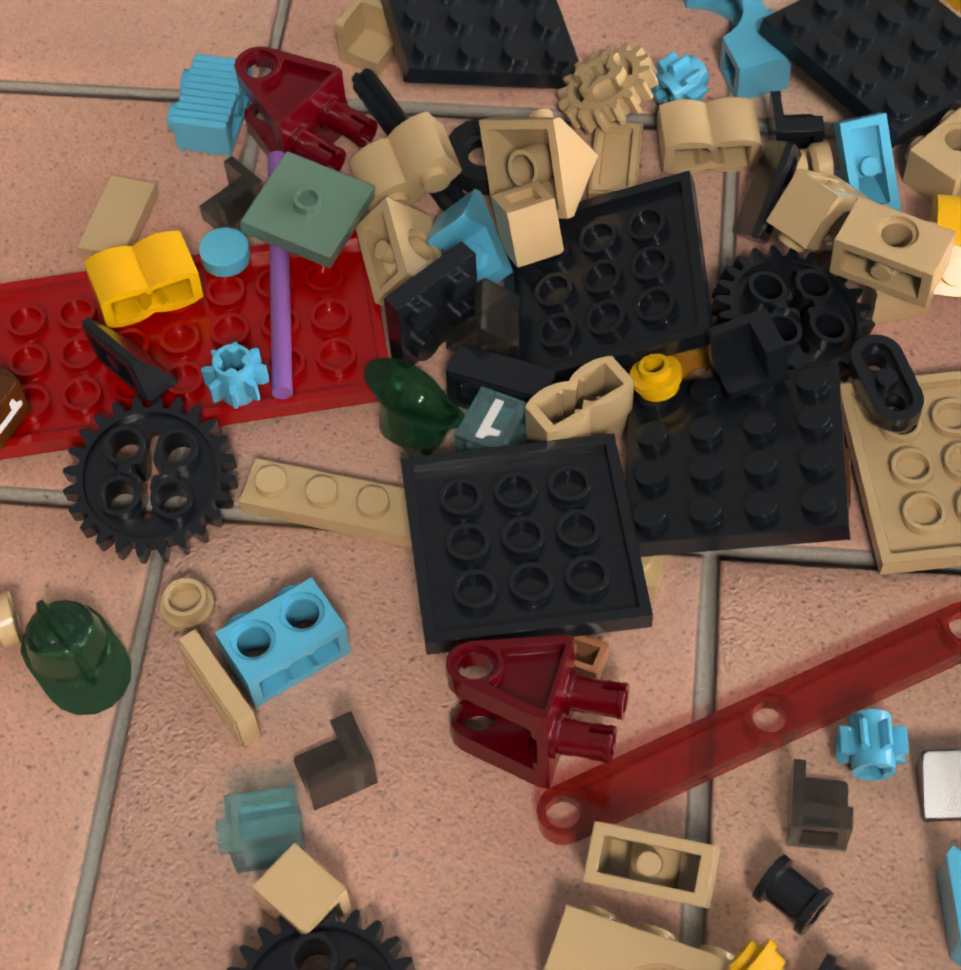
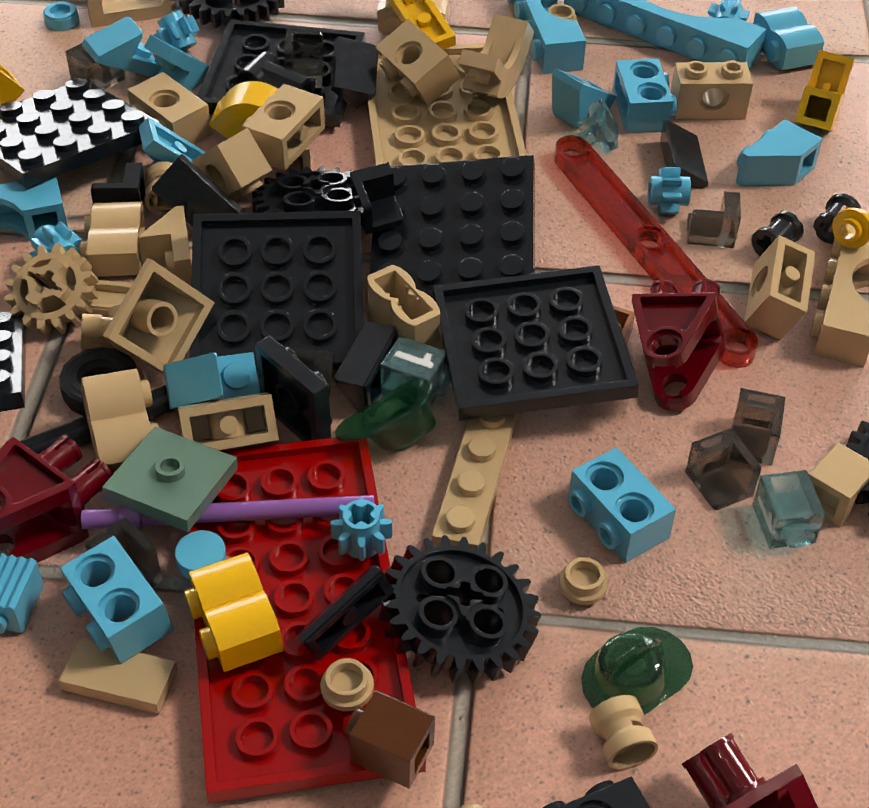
camera: 95 degrees left, 10 degrees down
tan tile [178,629,261,747] -> none
tan panel [491,181,564,267] -> none
yellow plate [630,353,683,402] -> none
black plate [848,334,924,432] -> none
none -> medium azure brick [60,535,174,664]
none -> tan slope [138,206,192,286]
none -> tan plate [320,658,374,711]
none -> clear smoke panel [727,388,786,466]

